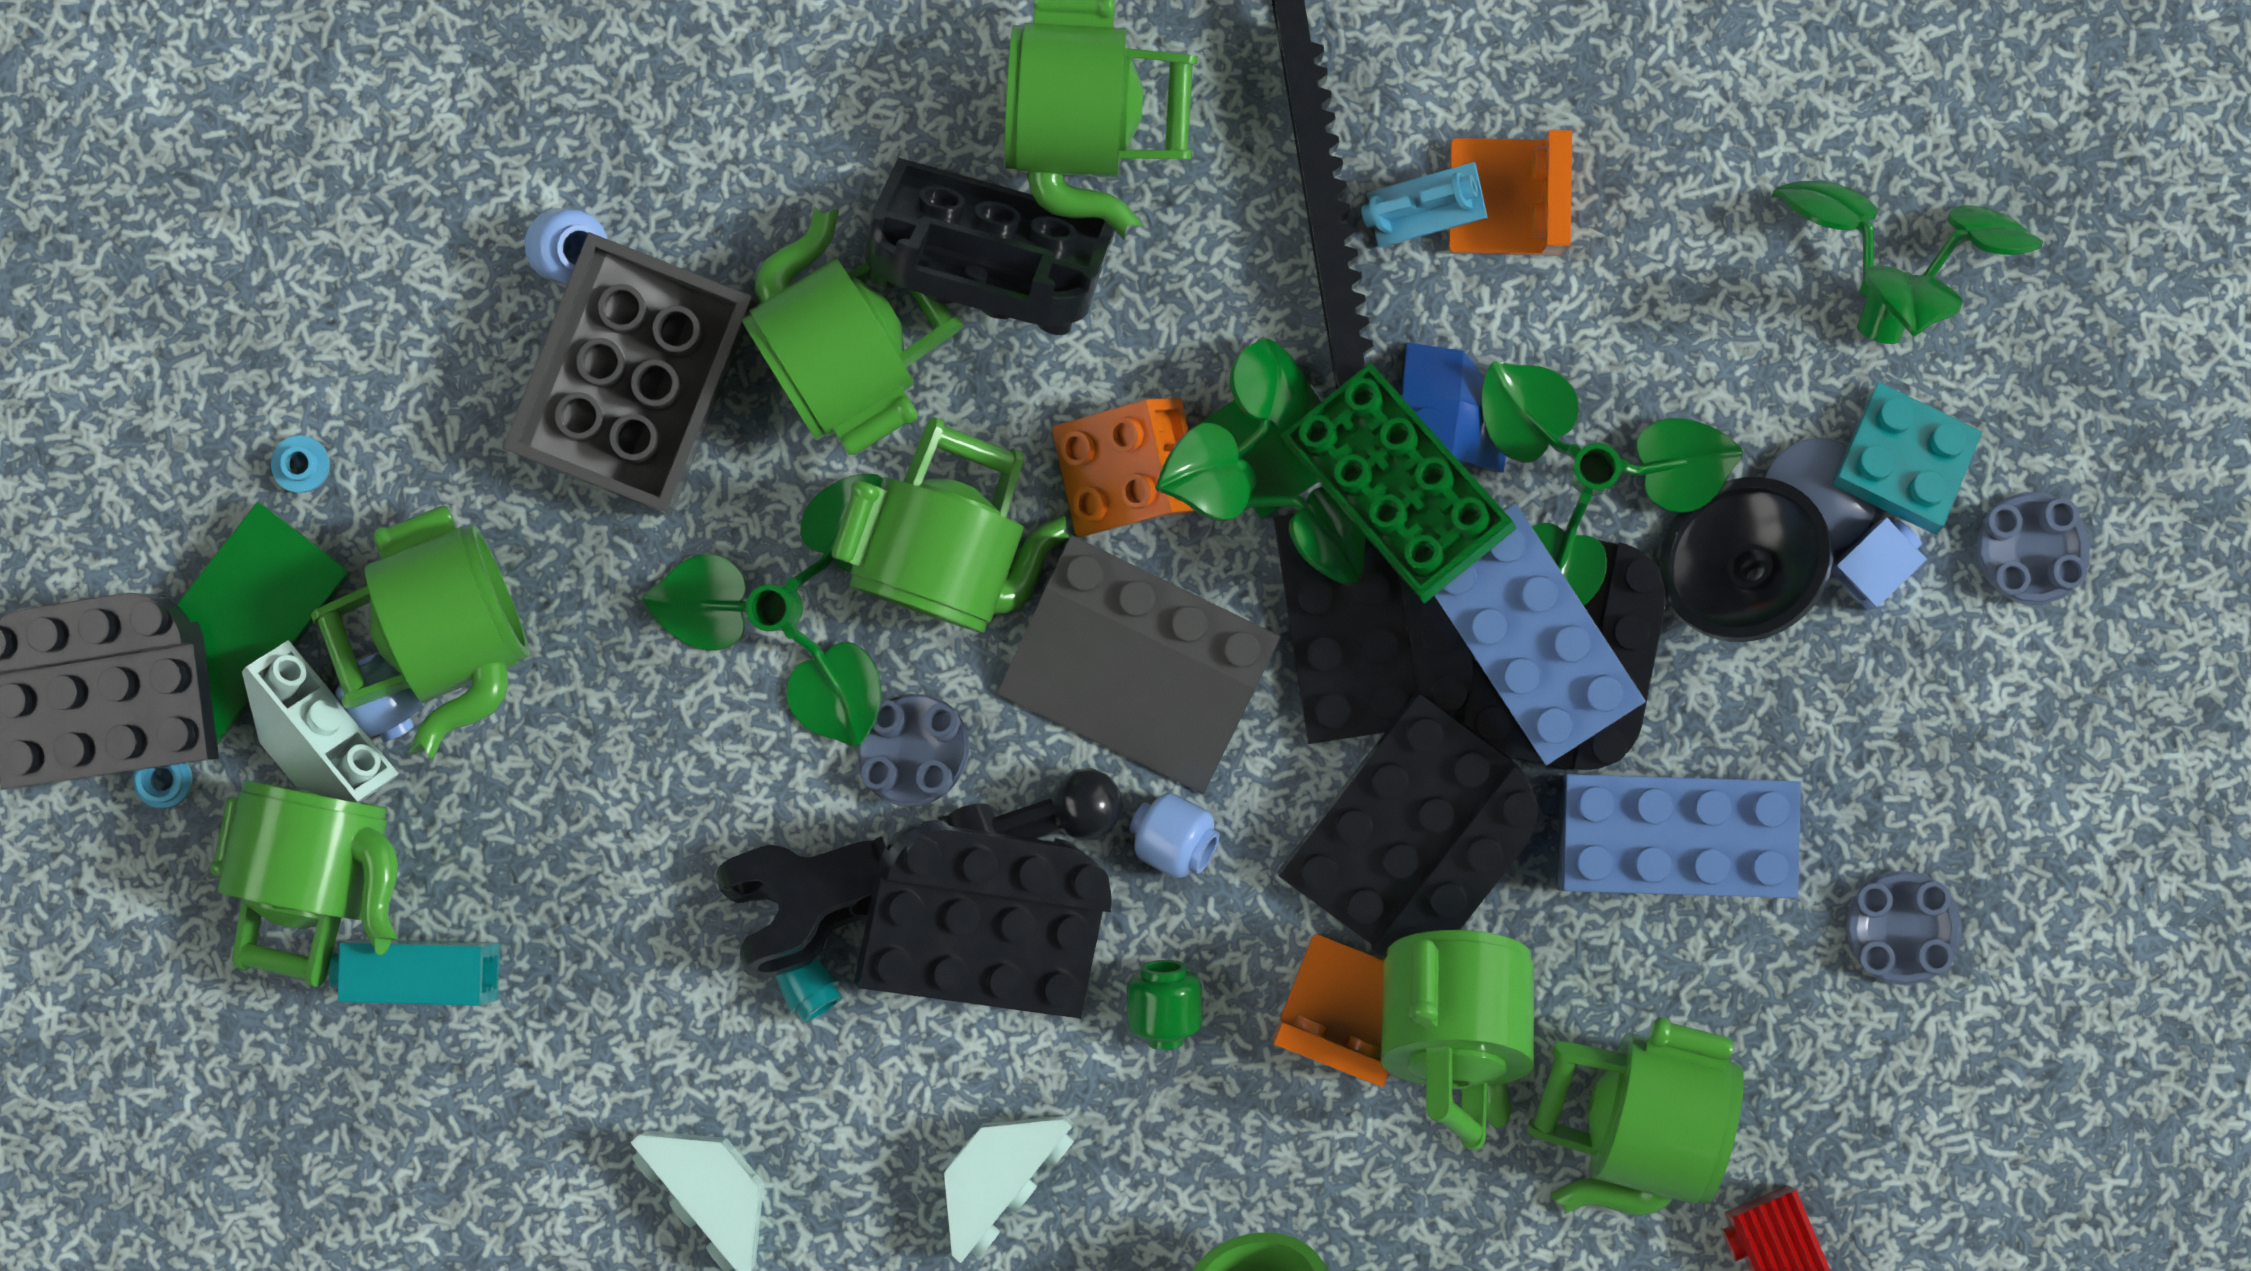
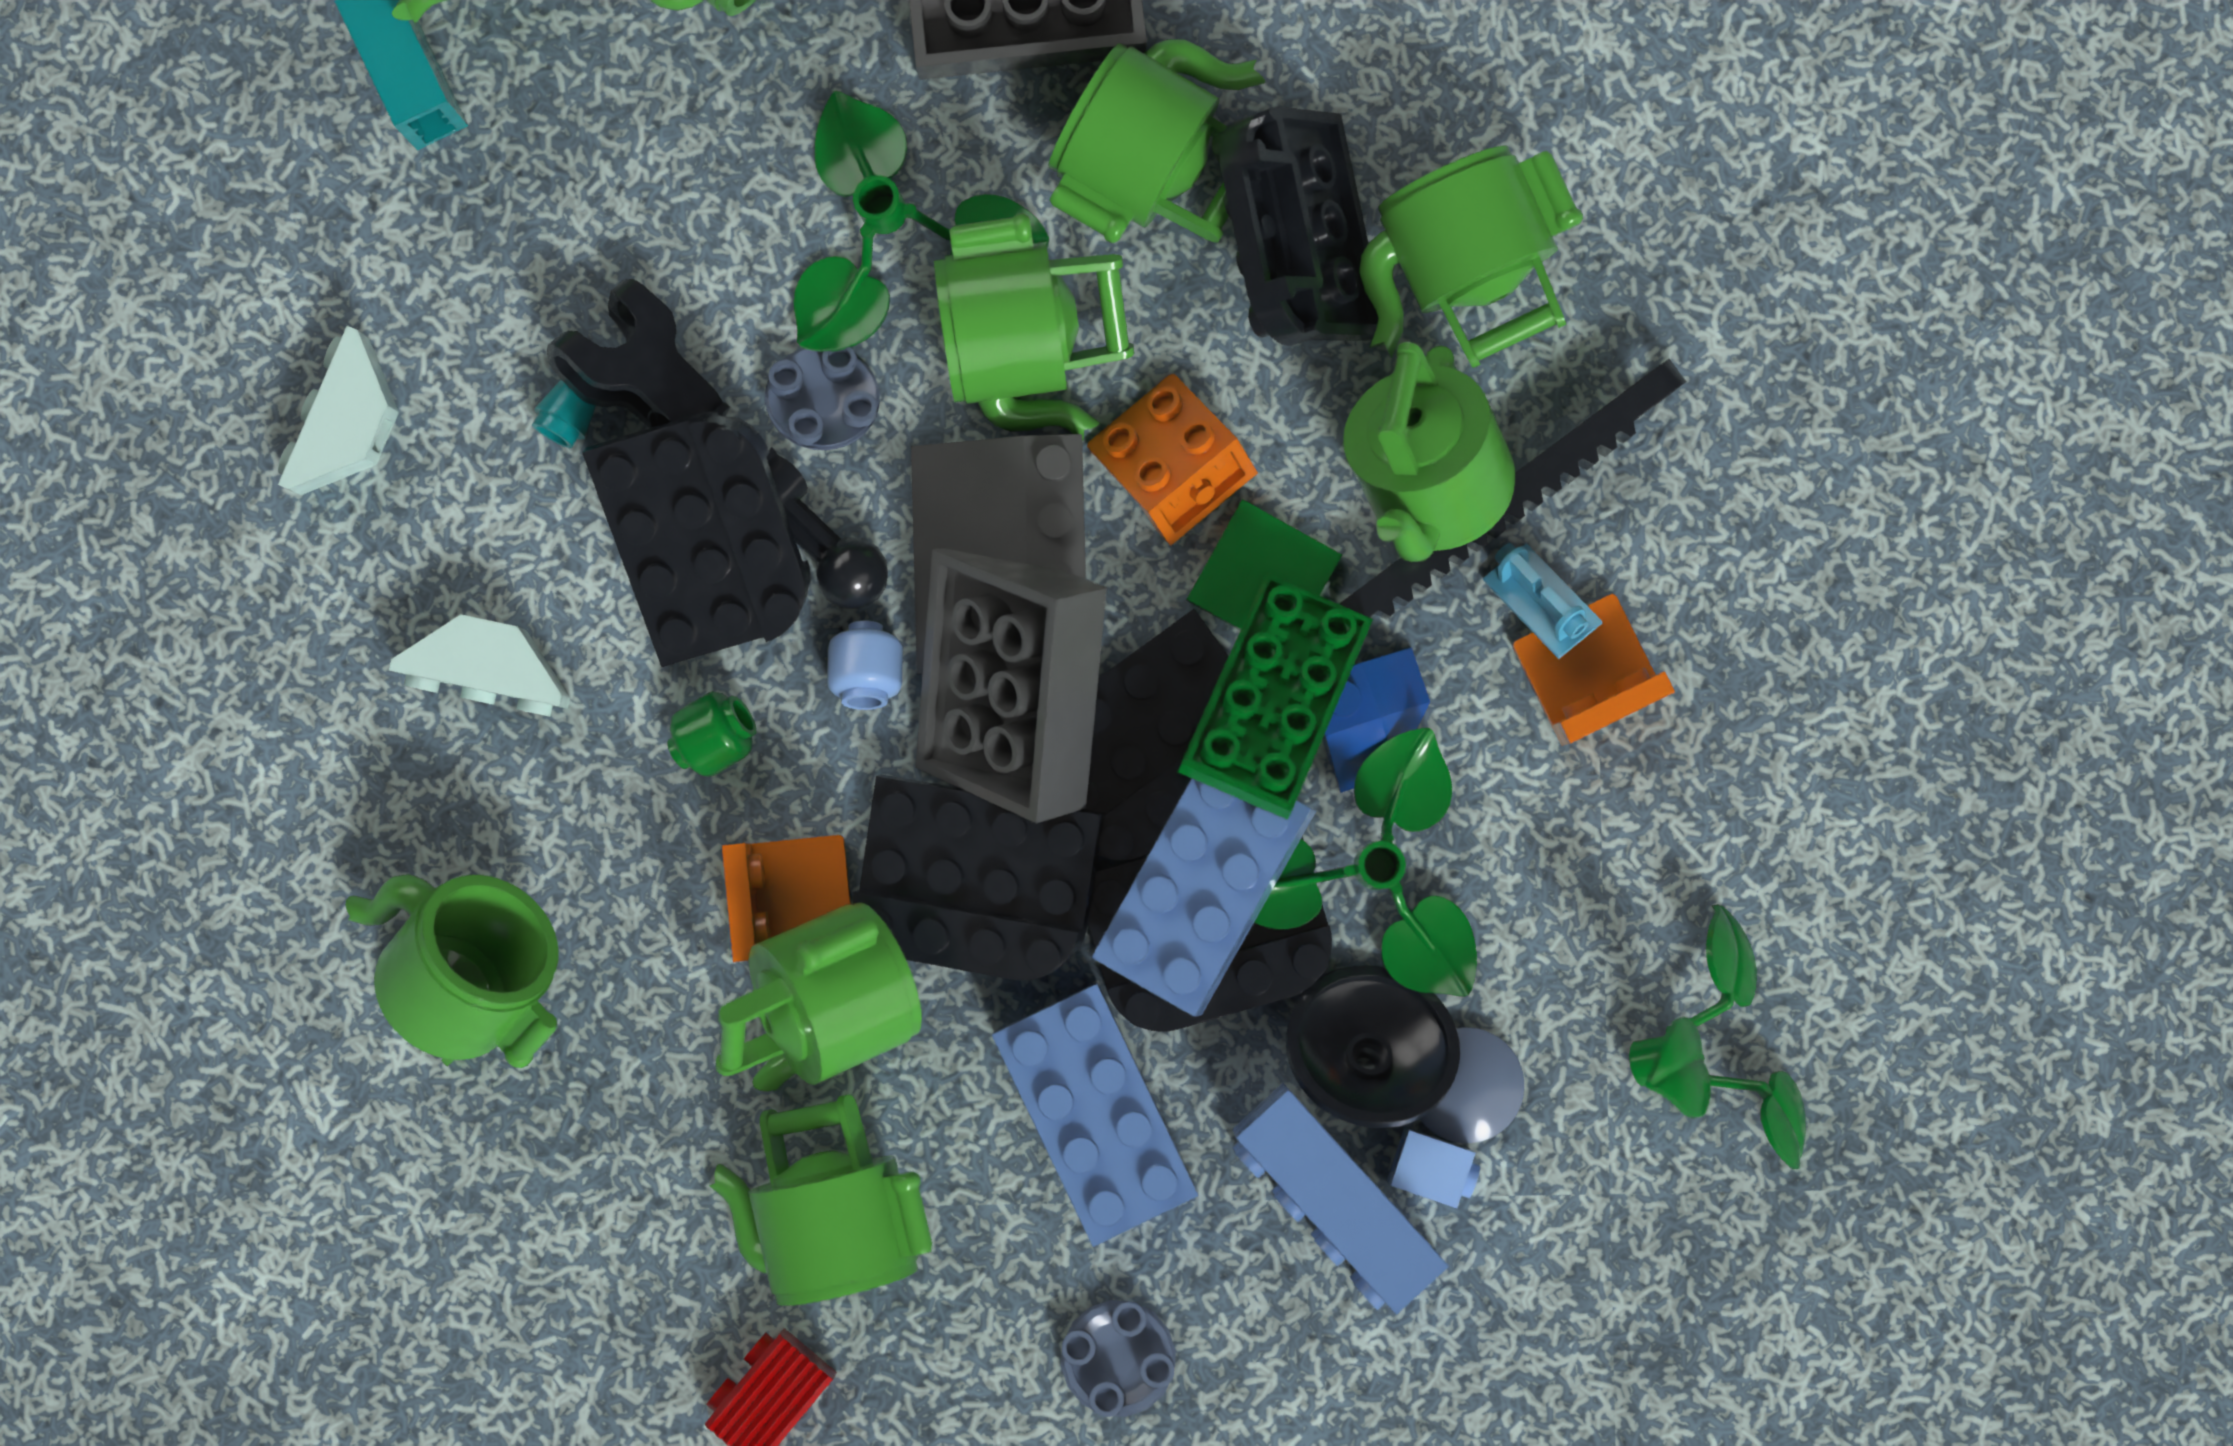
camera: 60 degrees right, 0 degrees up
green plant [1155,337,1366,585] -> none
teal plate [1832,382,1982,535] -> none
sand blue dish [1977,492,2090,605] -> none
none -> dark grey slope [915,548,1107,823]
none -> medium blue brick [1232,1083,1449,1315]
none -> bright green piece [1343,342,1515,562]

